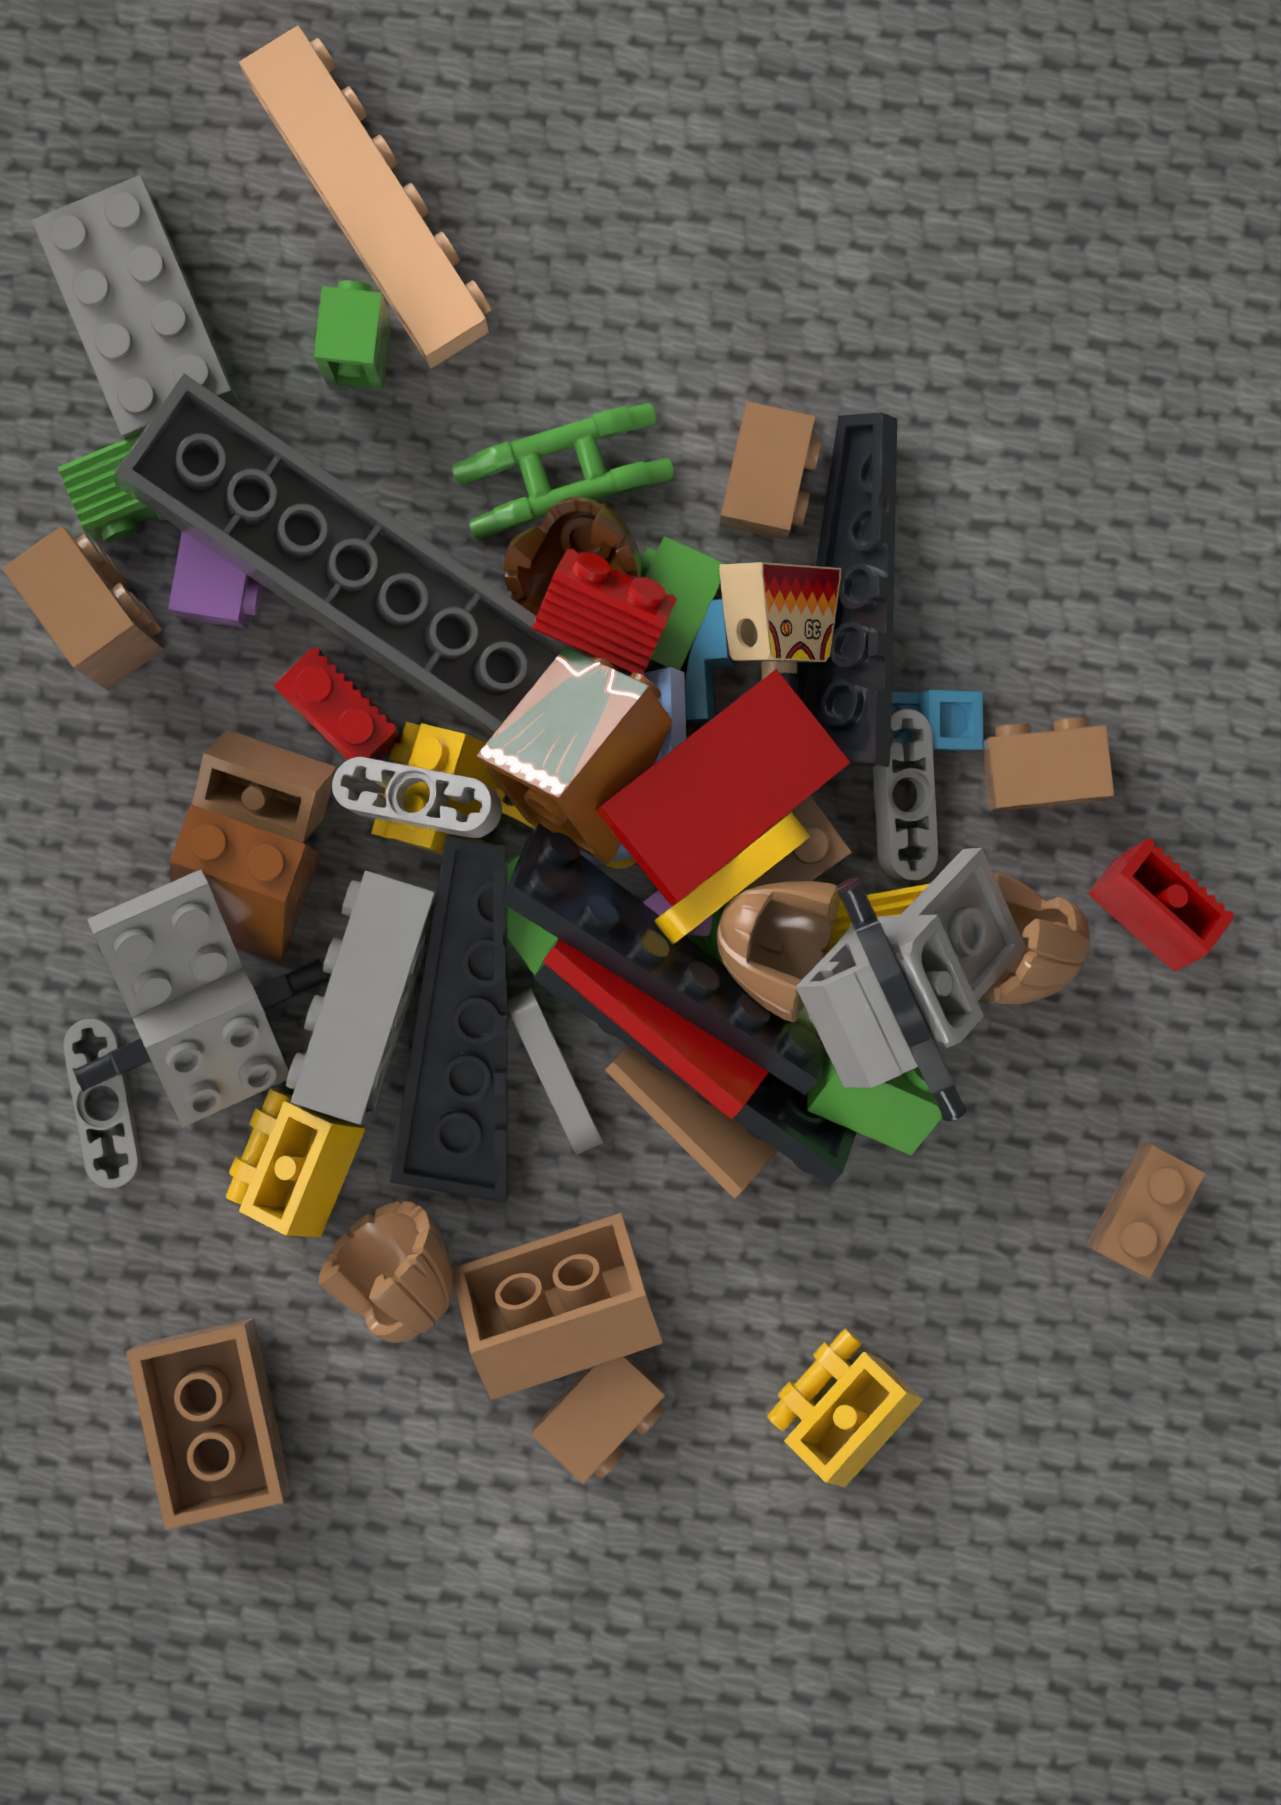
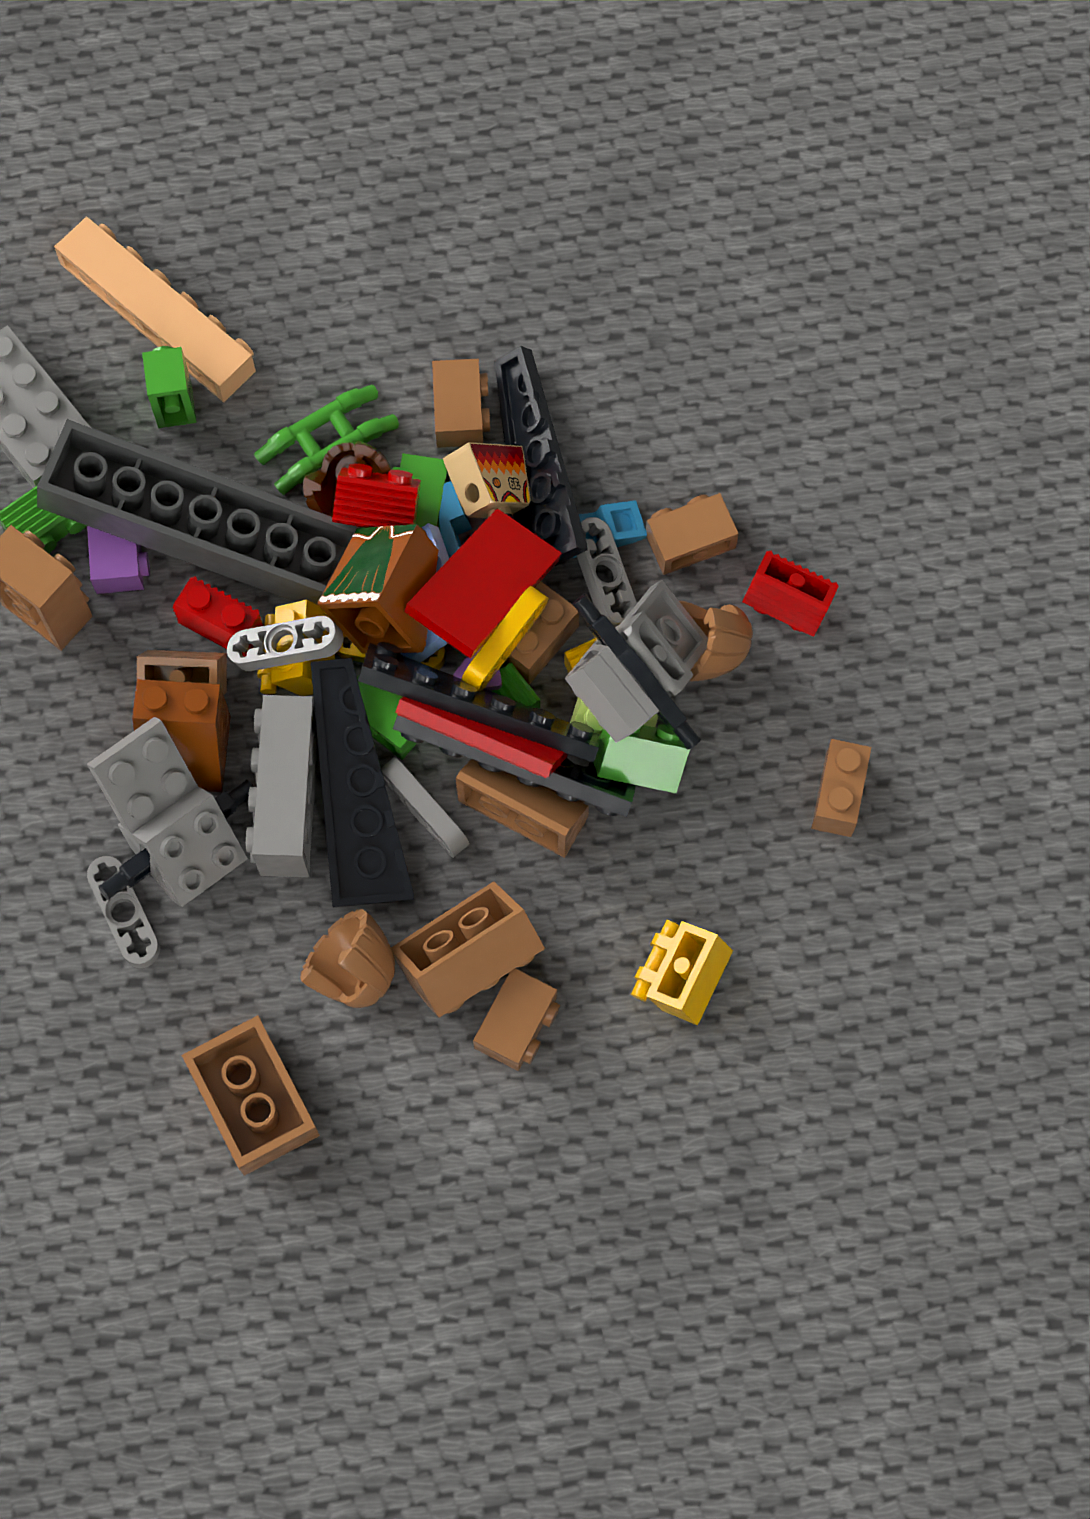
camera: 15 degrees left, 15 degrees down
yellow brick [225,1087,366,1237] -> none
medium nougat hair [716,881,841,1022] -> none

